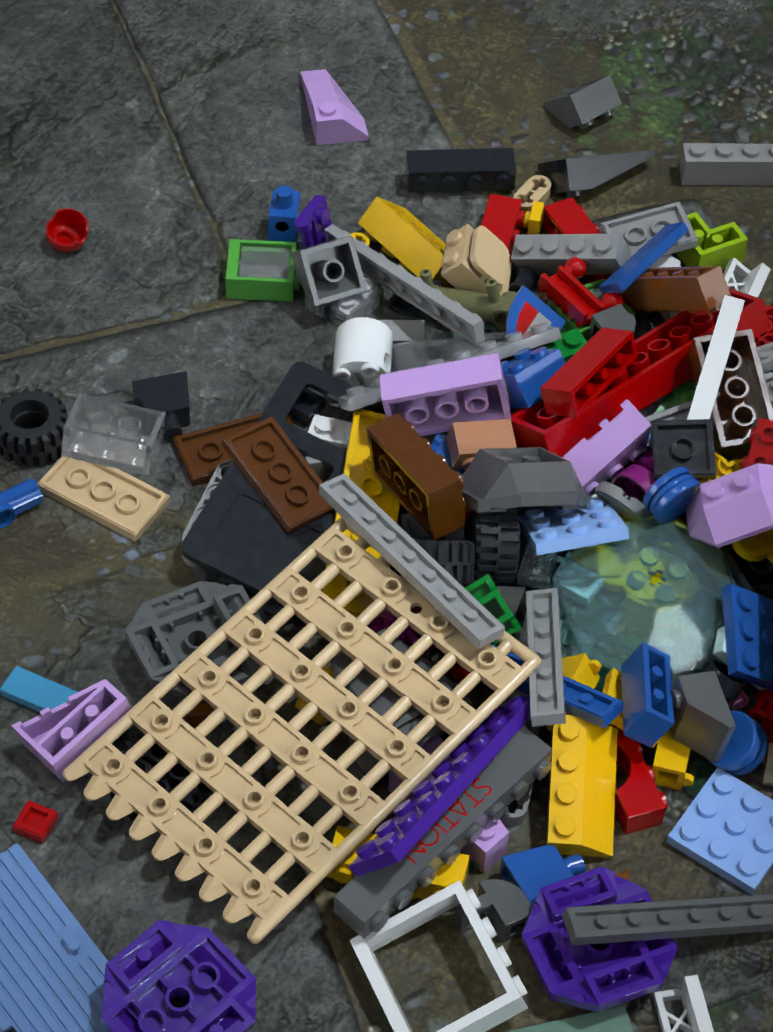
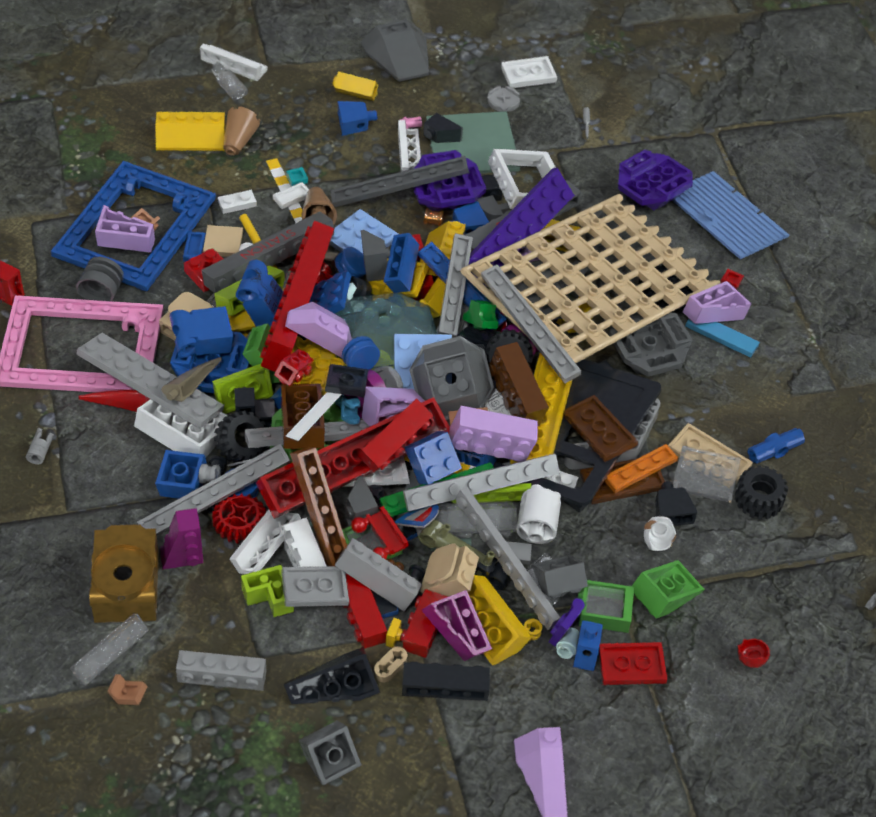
camera: 175 degrees left, 0 degrees up
blue tile [599,221,688,294] -> none
none -> magenta wedge [422,590,492,662]
none -> black brick [482,174,502,201]
none -> red plate [599,642,667,685]
none -> orange tile [604,444,678,493]
none -> bright green slope [631,560,705,619]
none -> white hair [644,516,676,551]

